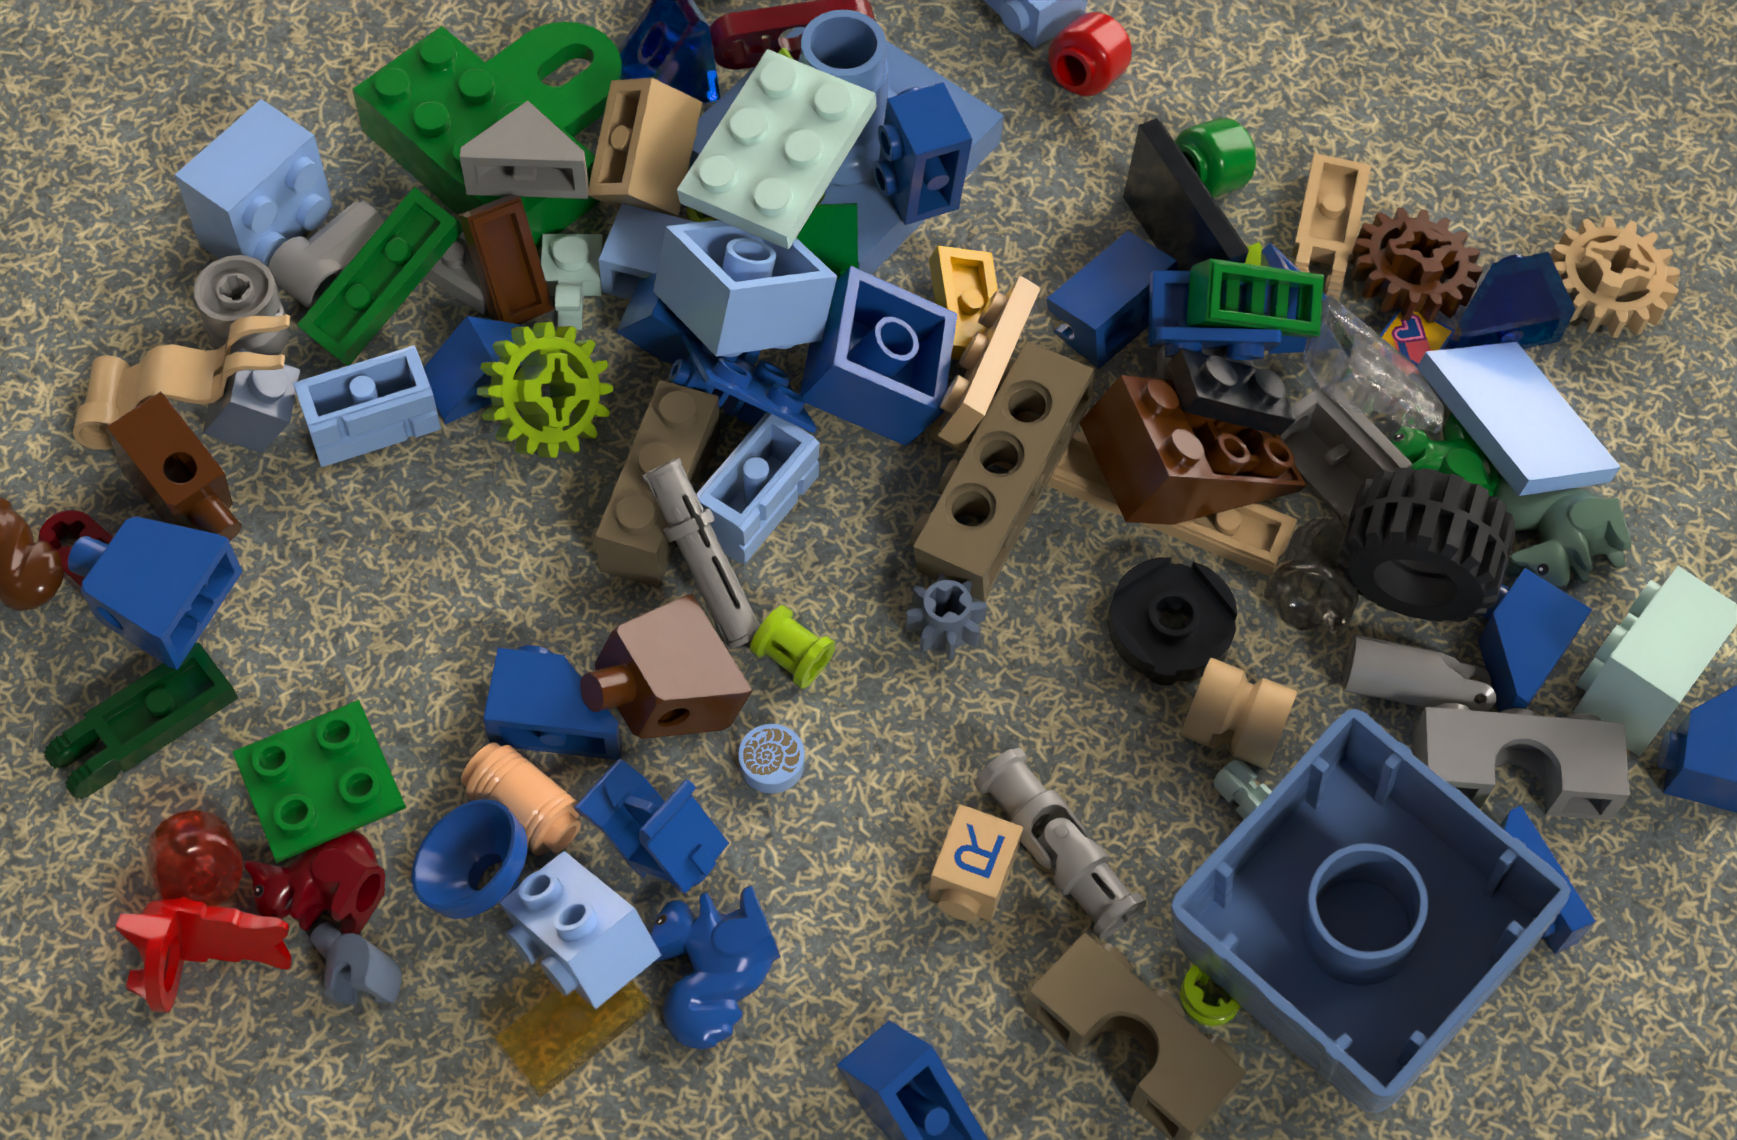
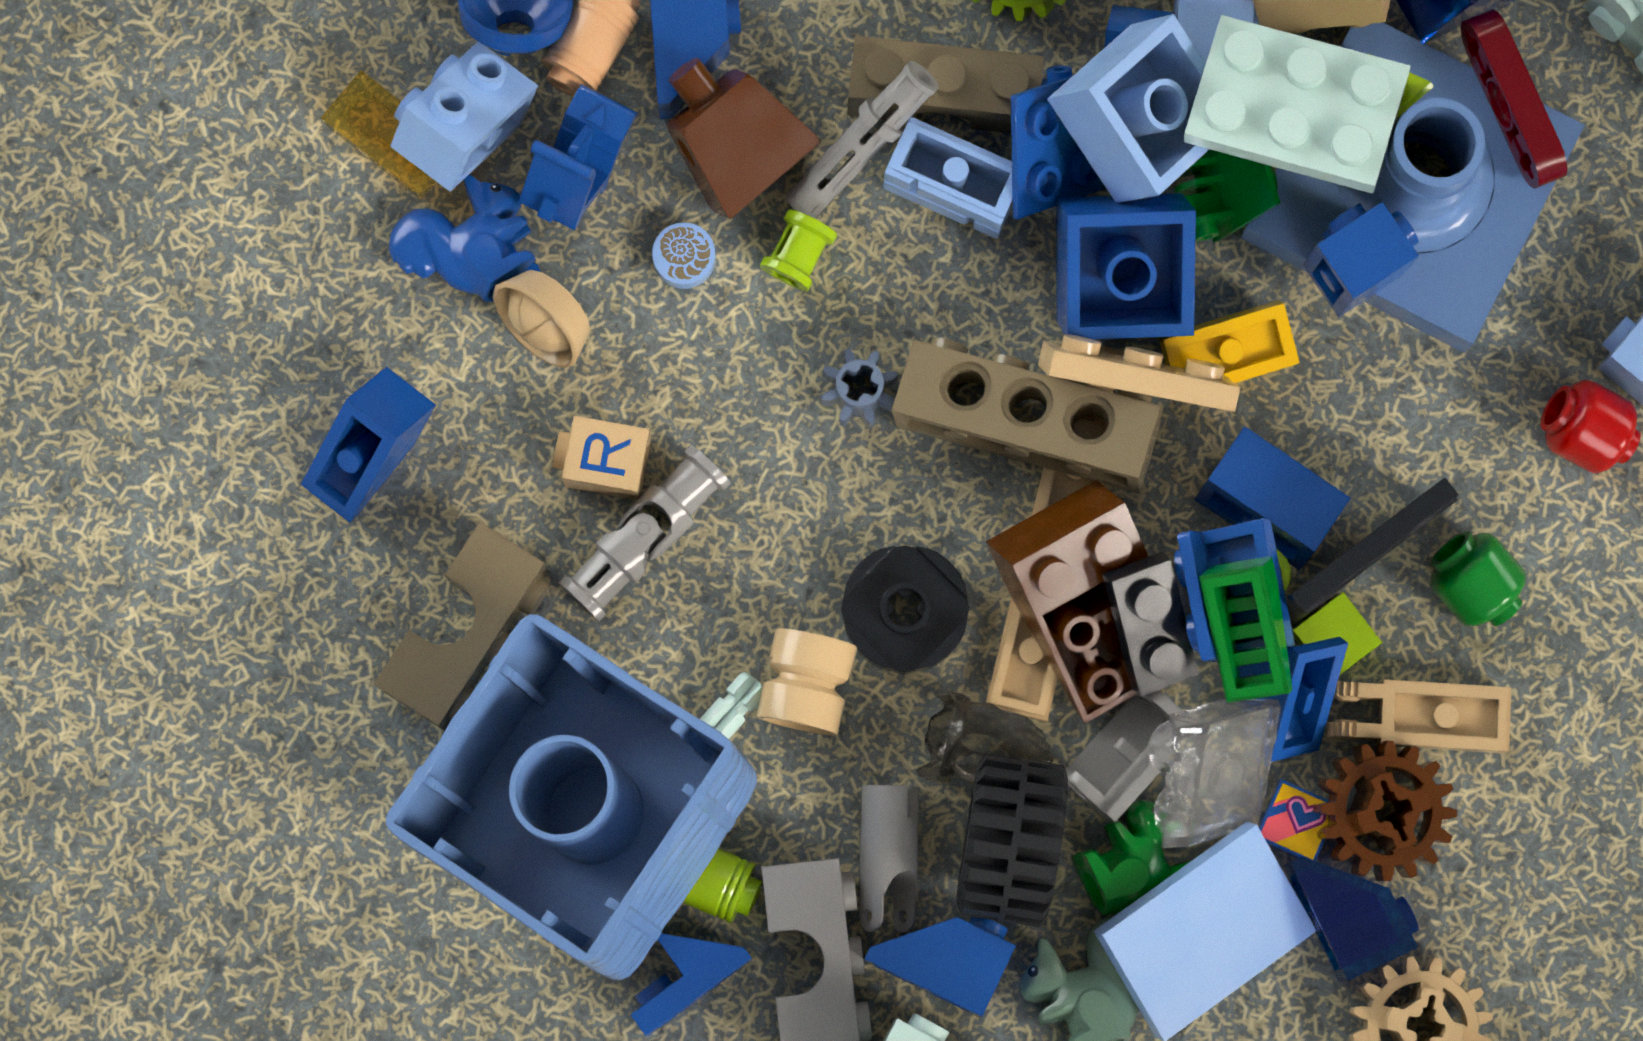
camera: 80 degrees right, 20 degrees up
none -> tan hat [493,270,590,368]

